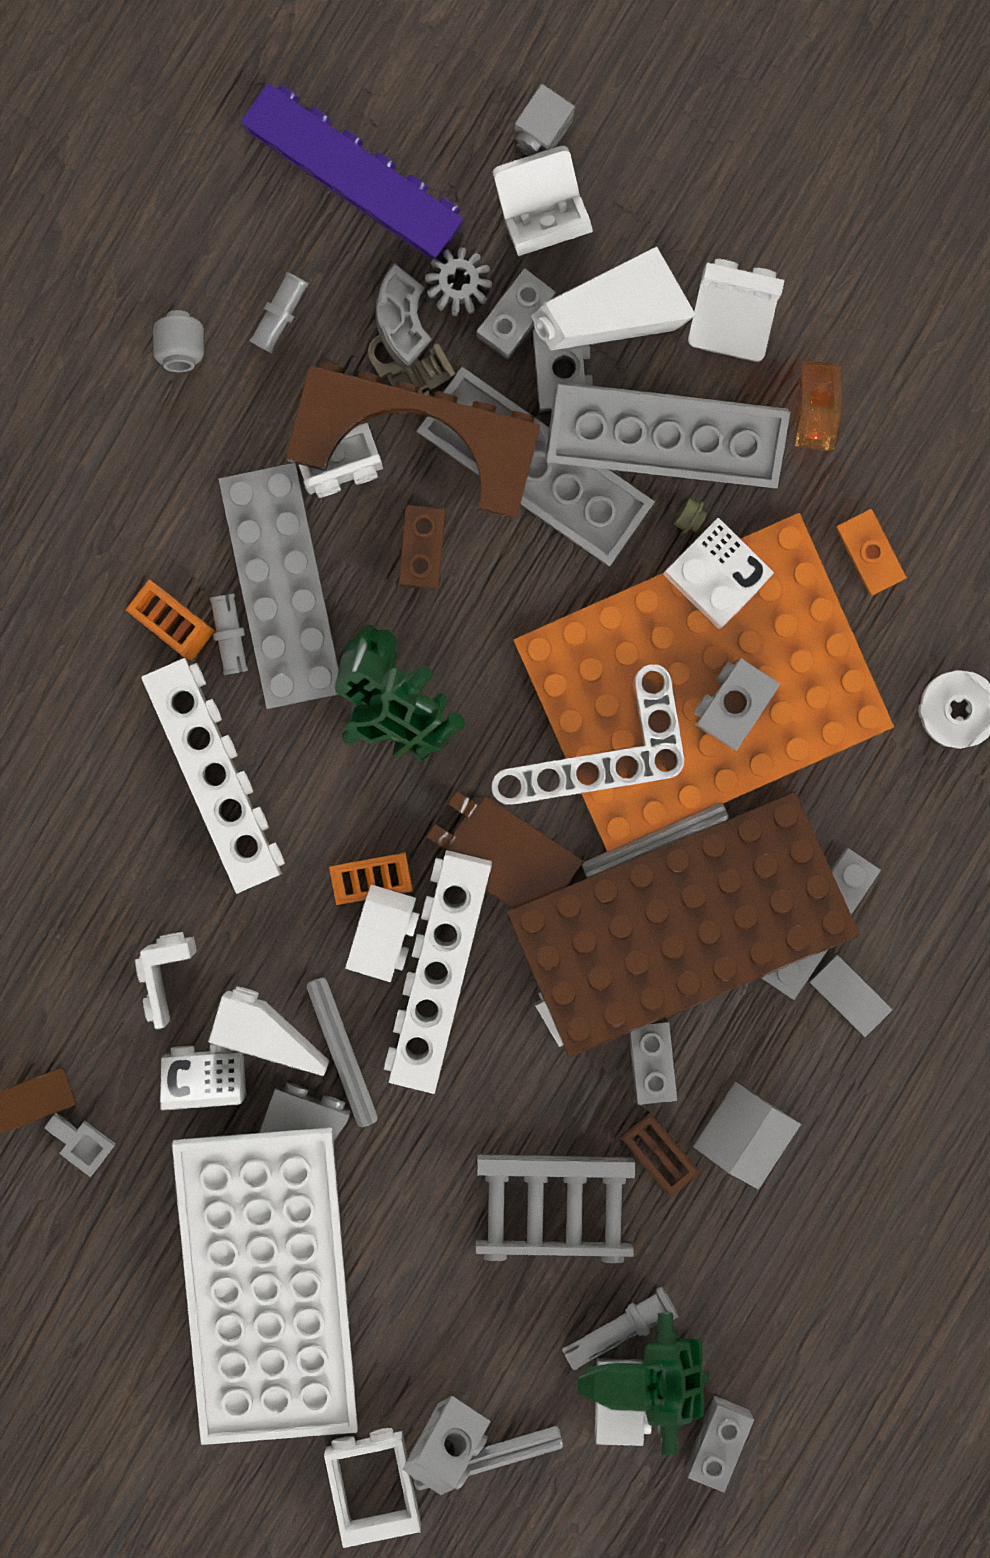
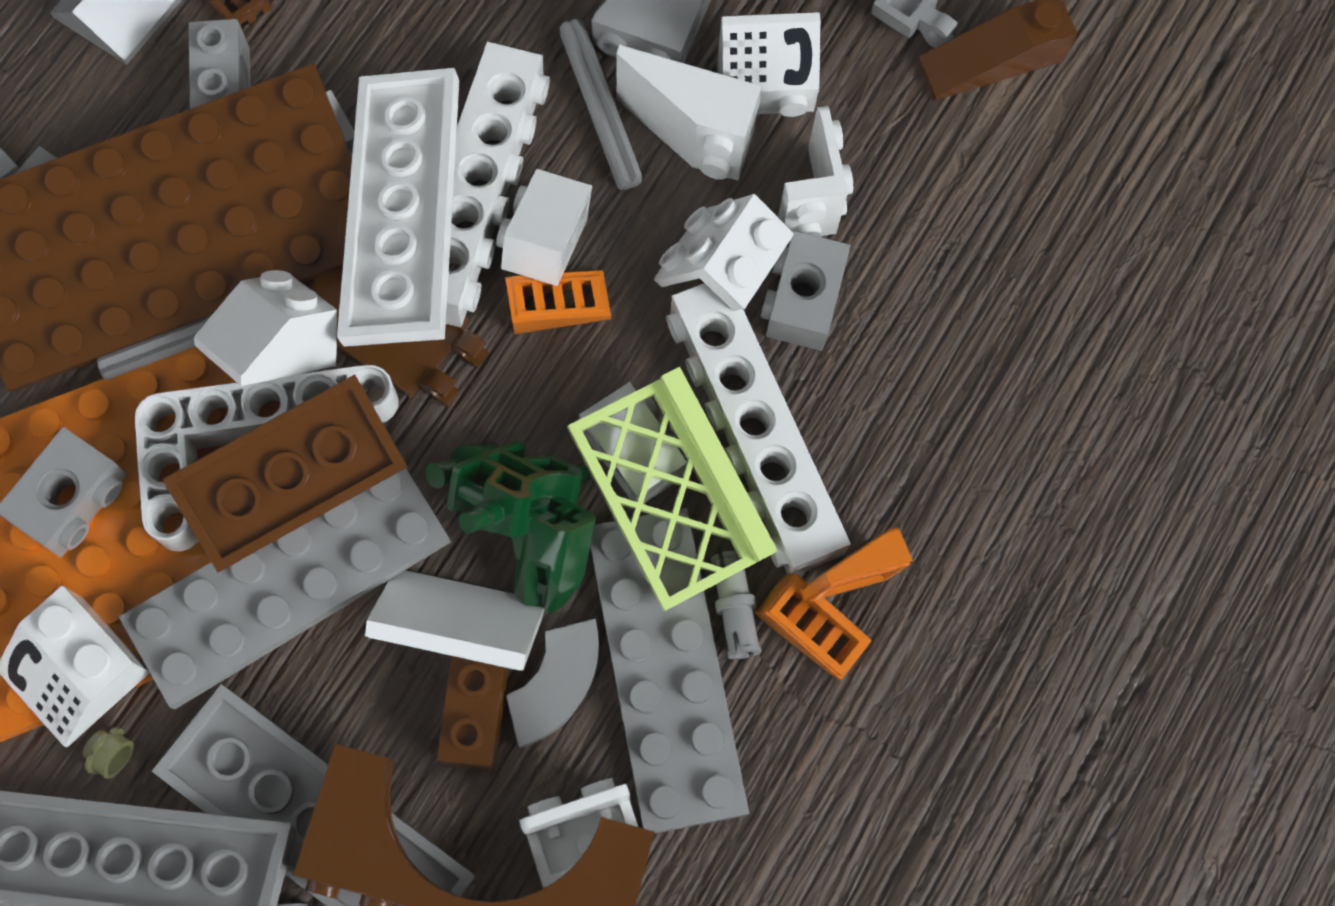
camera: 175 degrees right, 15 degrees down
none -> light grey plate [119,468,451,710]
none -> reddish brown plate [162,374,407,573]
none -> white slope [194,270,337,386]
none -> white plate [337,68,459,346]
none -> white tile [365,570,544,671]
none -> light grey tile [506,619,599,748]
none -> yellowish green fence [567,367,778,612]
none -> white brick [579,382,687,504]
none -> white bracket [654,194,794,311]
none -> light grey brick [760,230,851,351]
none -> orange slope [801,527,913,602]

